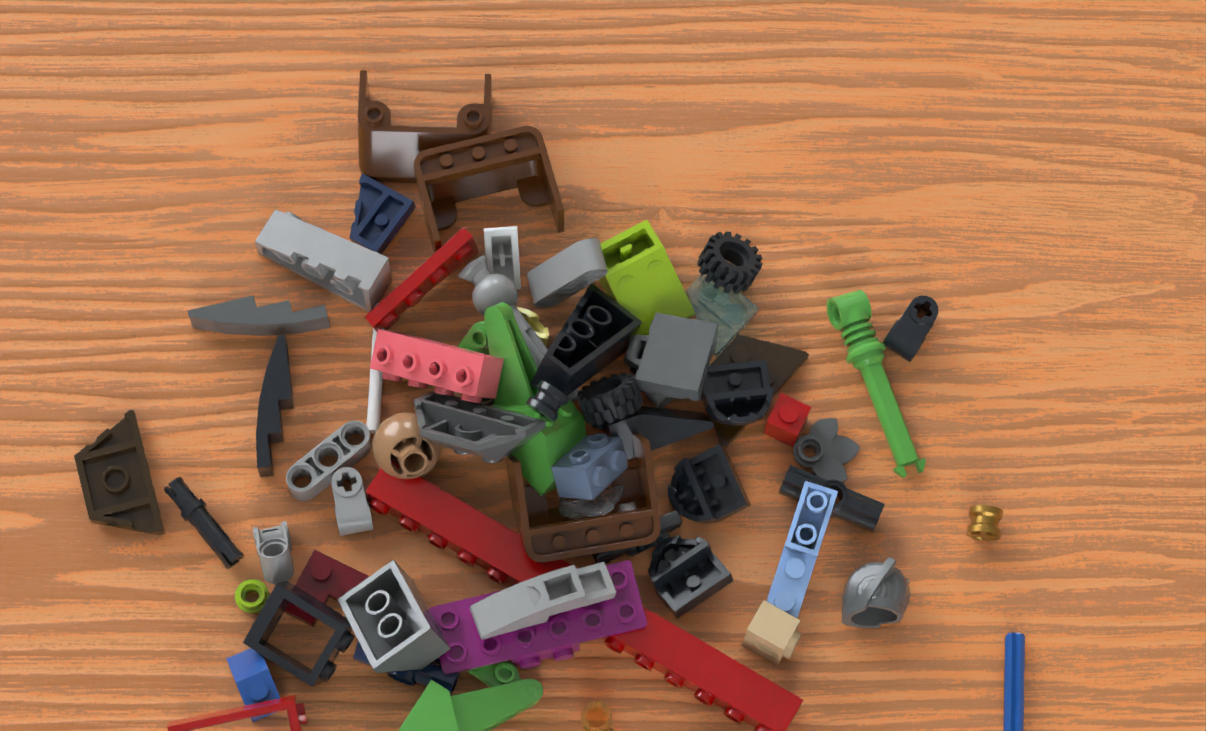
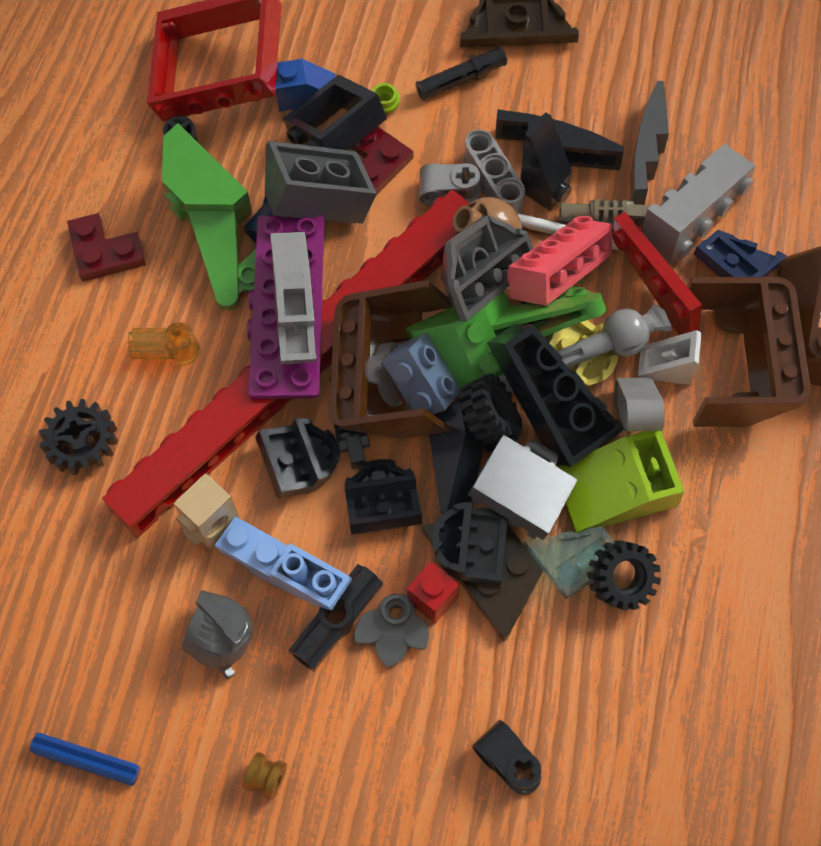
camera: 110 degrees right, 5 degrees down
light grey piece [253,521,294,584] -> none
black wheel [525,380,570,423] -> none
bright green piece [826,290,926,478] -> none
none -> black slope [520,112,572,211]
none -> dark tan hinge [559,199,650,229]

